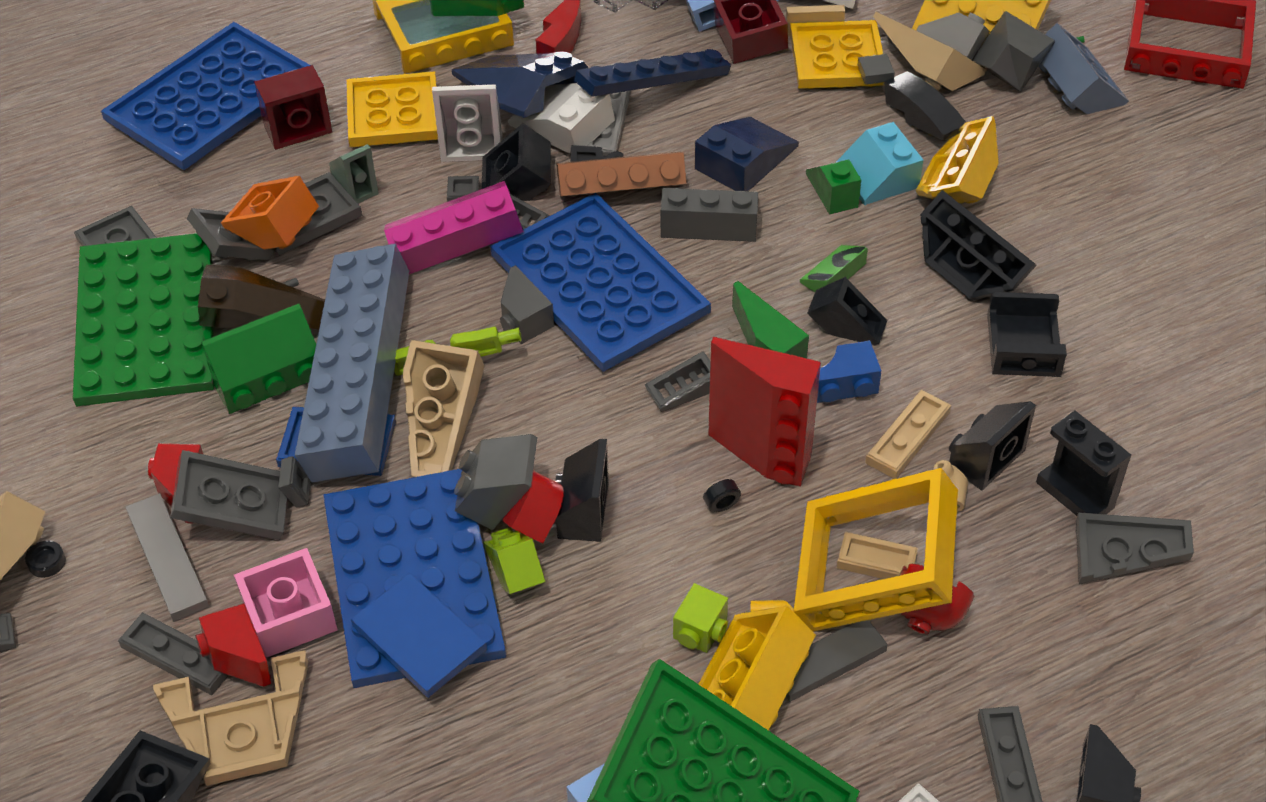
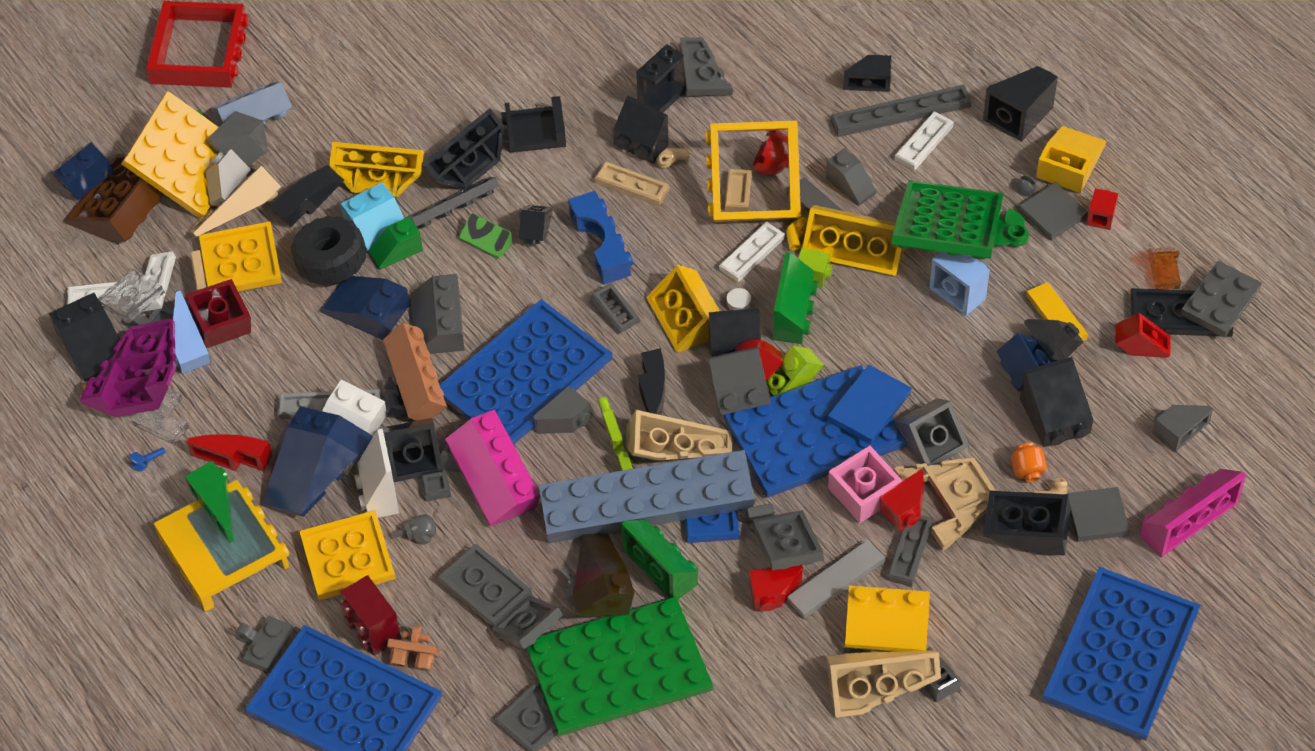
camera: 100 degrees left, 5 degrees up
orange slope [221,176,319,250] -> none
sand green slope [329,144,379,203] -> none
dark blue plate [574,49,731,97] -> none
black tile [703,479,741,512] -> none
red slope [708,337,821,487] -> none
green slope [732,281,809,358] -> none
dark grey tile [857,54,895,84] -> none
none -> dark grey plate [236,615,293,673]
none -> black tyre [291,216,366,286]
none -> nougat hips [387,625,440,671]
none -> dark grey piece [390,514,436,545]
none -> plate [405,177,499,229]
none -> black slope [638,348,665,415]
none -> yellow slope [646,265,720,352]
none -> white tile [719,221,785,283]
none -> white tile [727,288,751,310]
none -> green slope [773,252,818,344]
none -> dark grey slope [826,148,876,206]
none -> yellow slope [845,586,930,652]
none -> dark grey slope [895,398,969,466]

